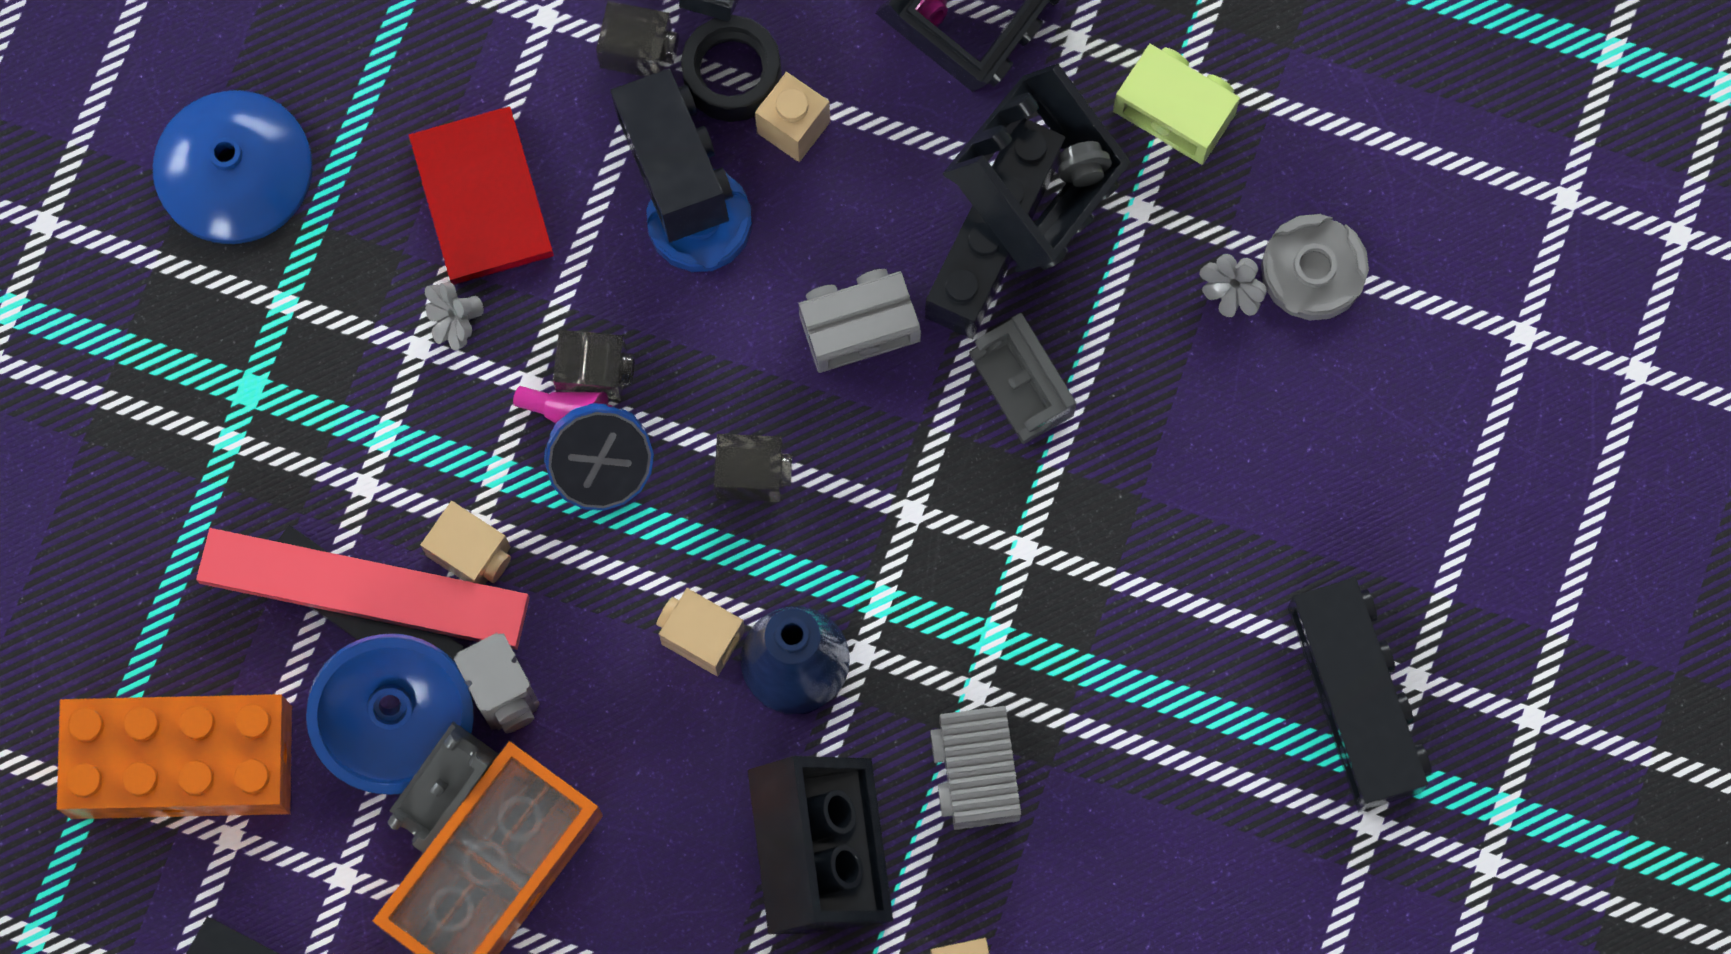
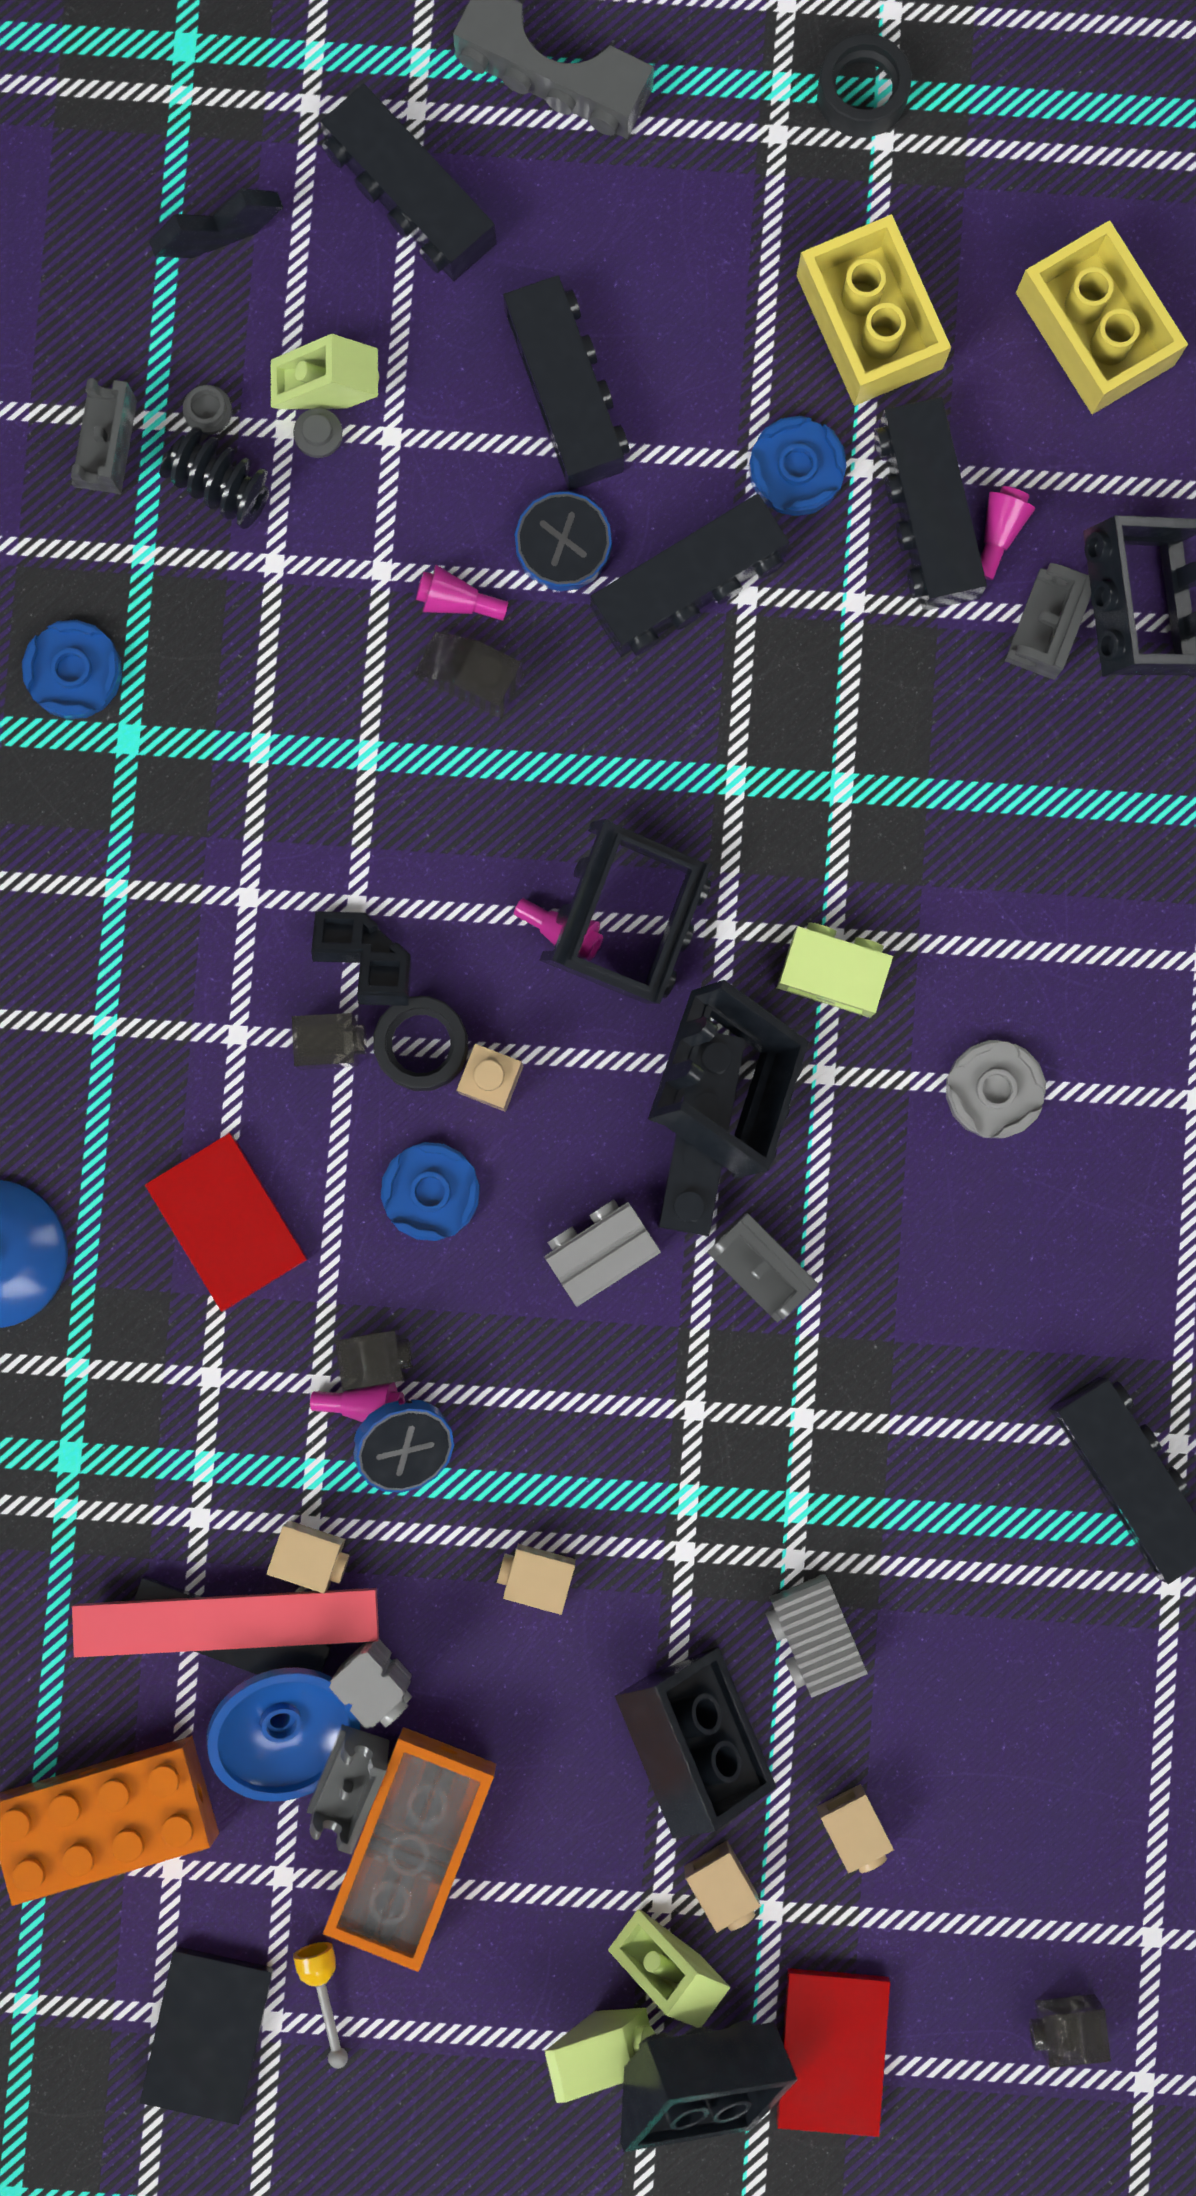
camera: 15 degrees left, 10 degrees up
light grey plant [425,282,484,351] -> none
black brick [610,68,733,243] -> none
clear smoke brick [714,434,793,502] -> none
dark blue cone [741,606,850,714] -> none
dark grey plate [1058,141,1112,187] -> none
light grey plant [1200,254,1267,317] -> none

